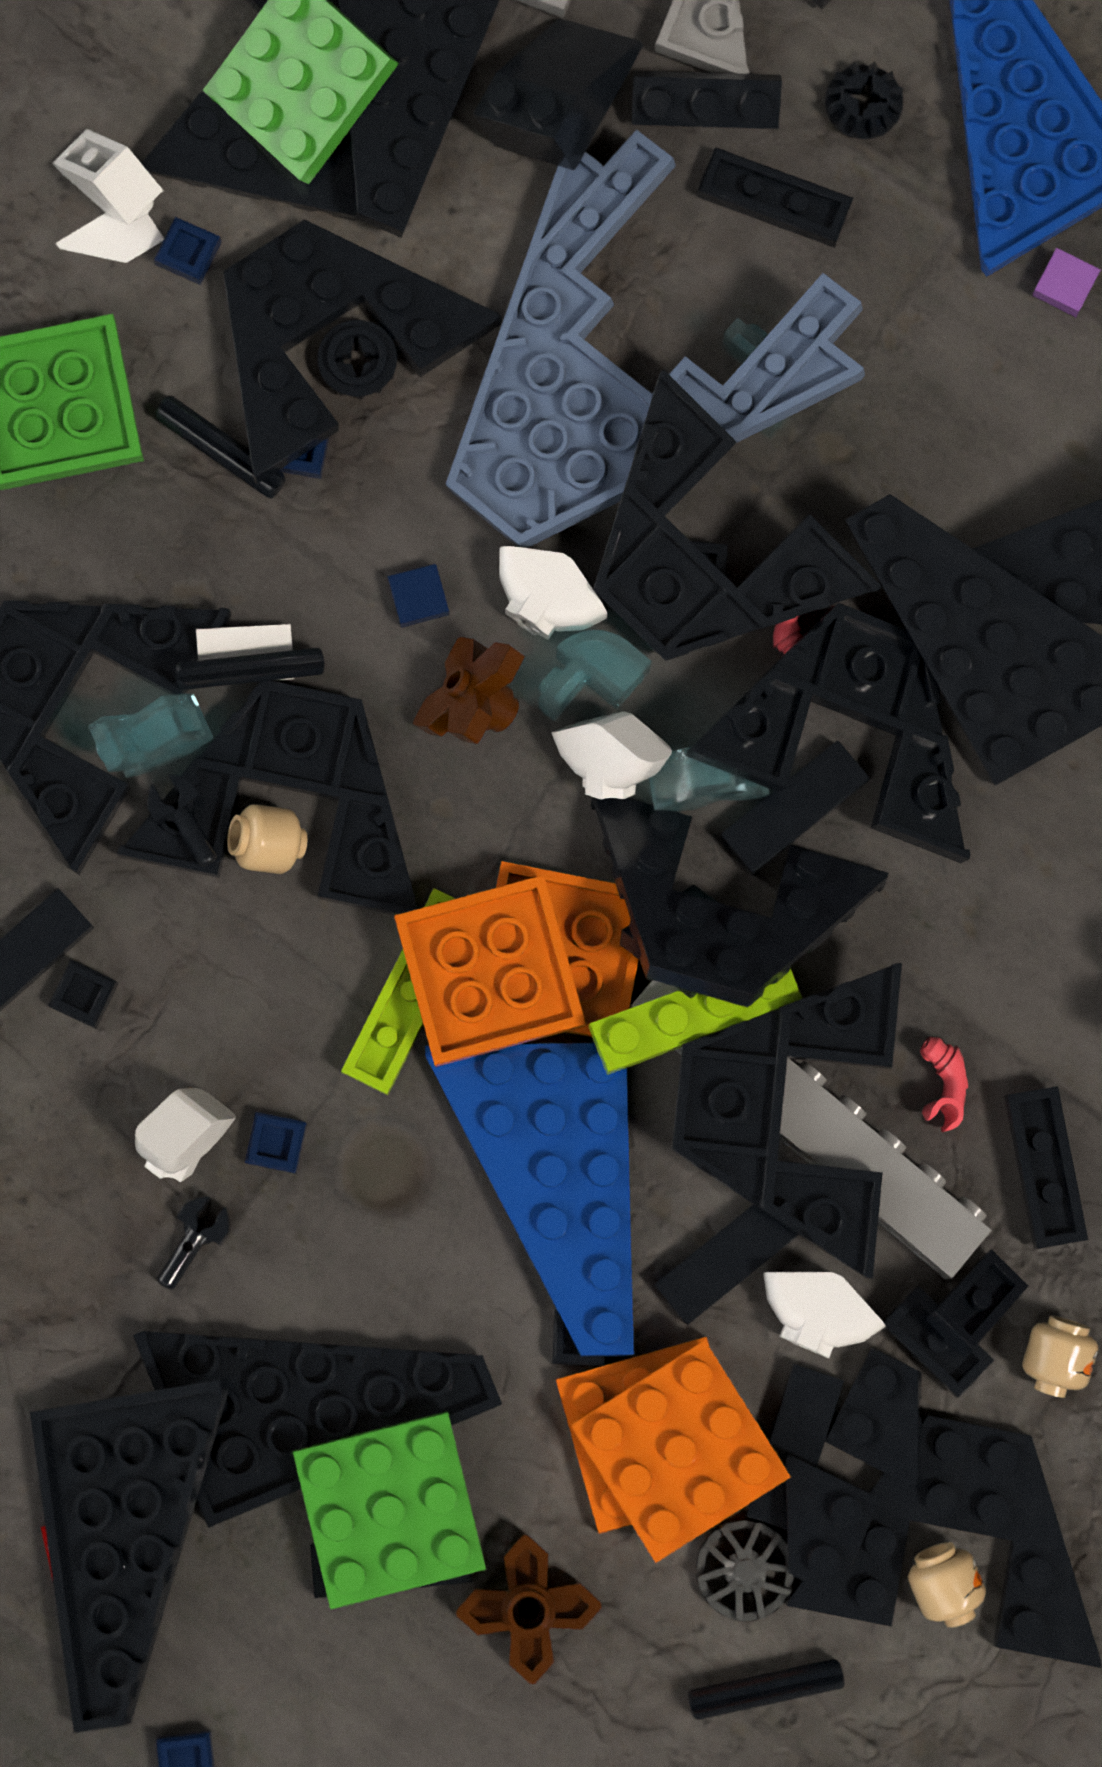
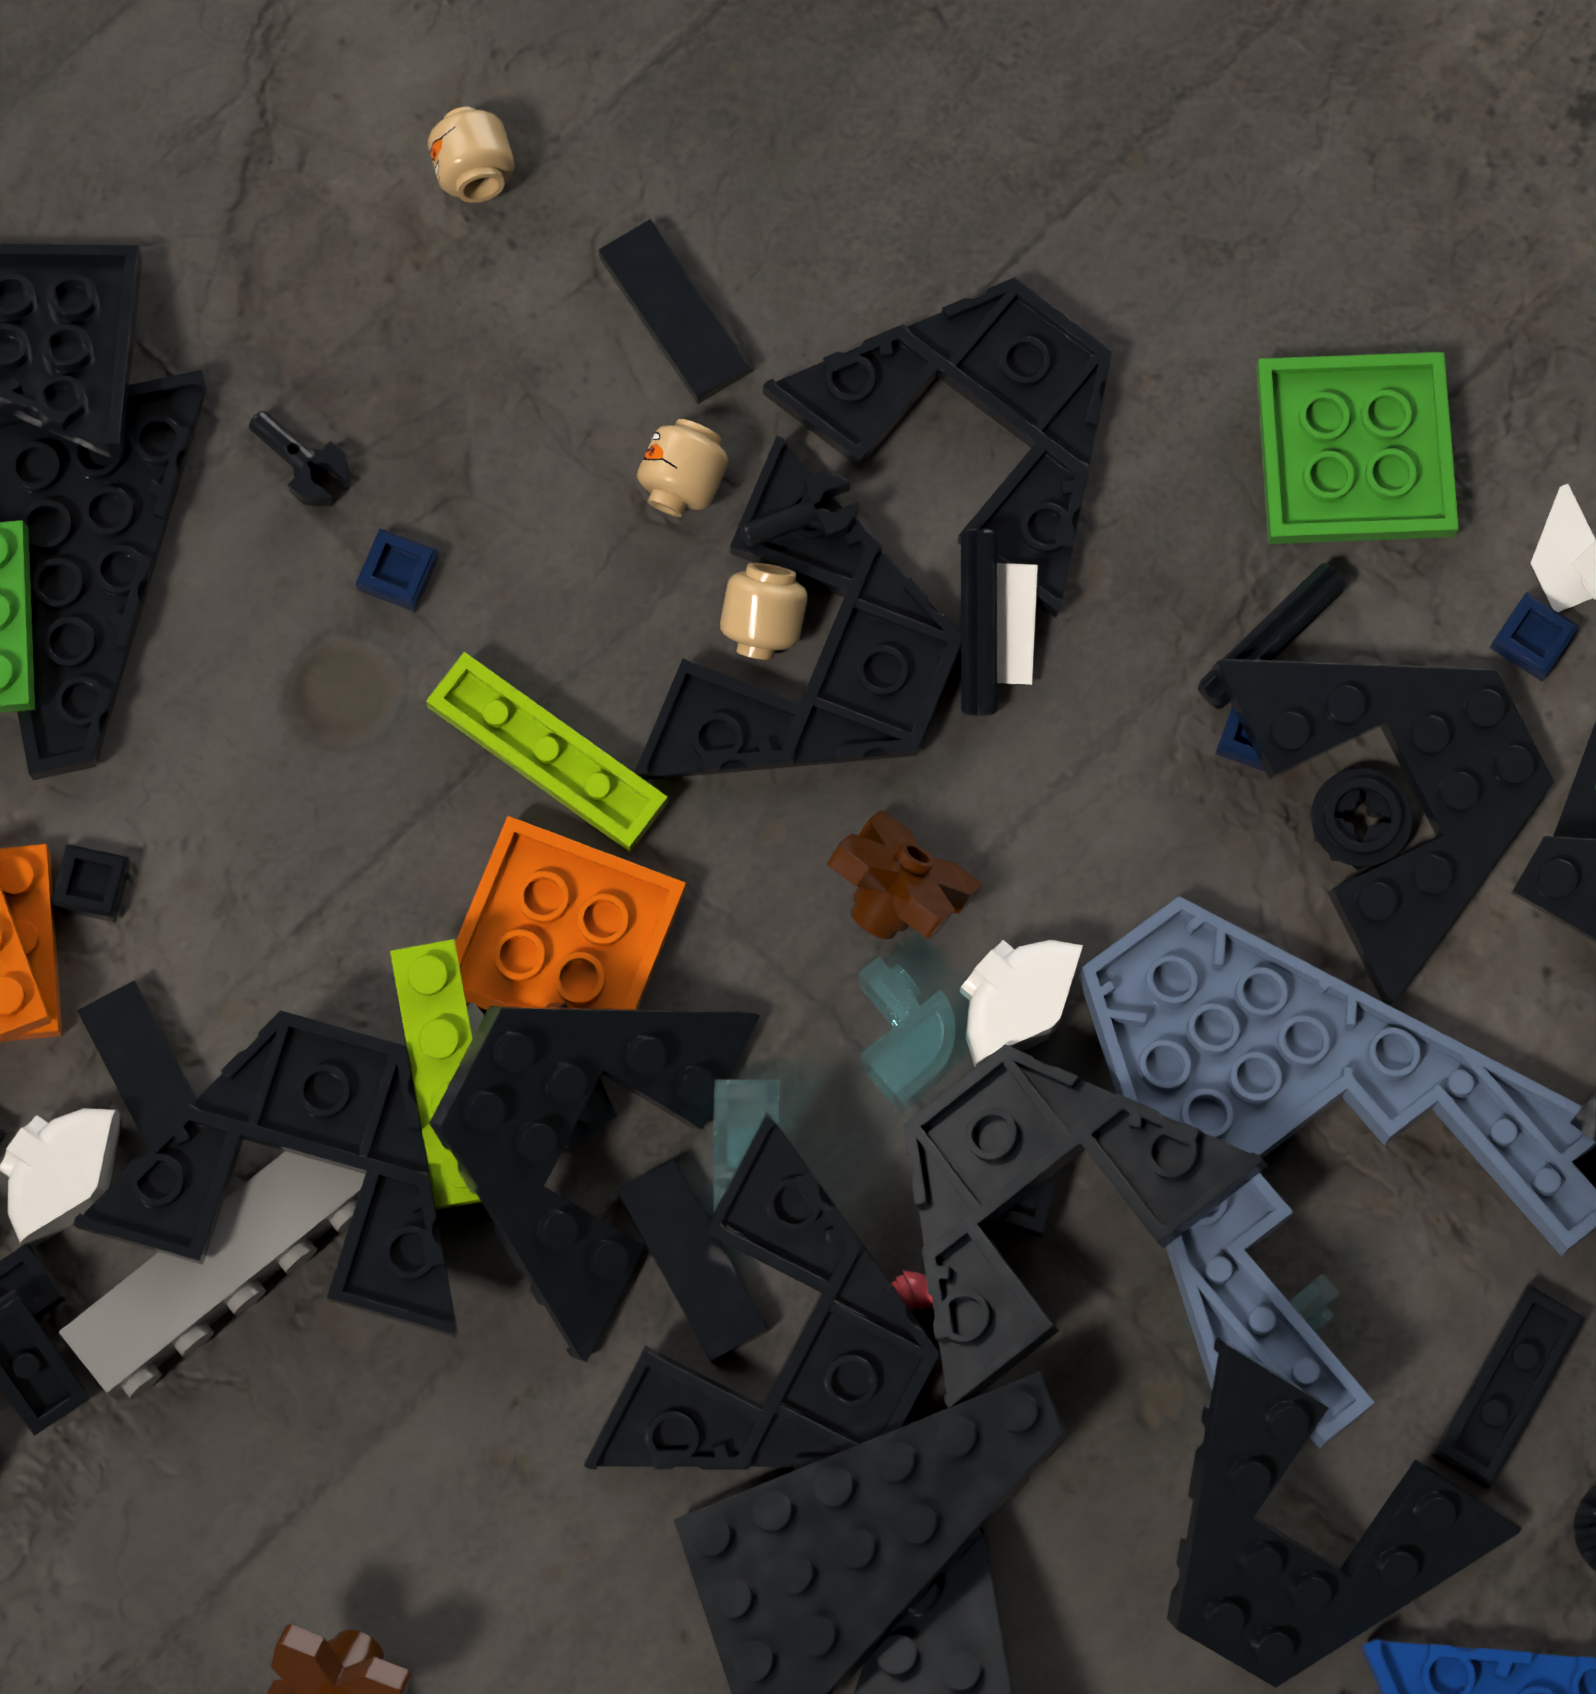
camera: 100 degrees right, 5 degrees down
black tile [48,960,119,1029] -> none
clear light blue brick [88,693,214,778] -> none
white piece [135,1088,236,1182] -> none
dark blue tile [388,564,450,628] -> none
orange plate [394,875,586,1067] -> none
blue wing [425,1043,634,1356] -> none
white piece [551,711,672,800] -> none
coral piece [920,1037,968,1132] -> none
black plate [1004,1086,1088,1250] -> none
none -> tan head [636,419,729,517]
none -> black wing [1167,1336,1522,1688]

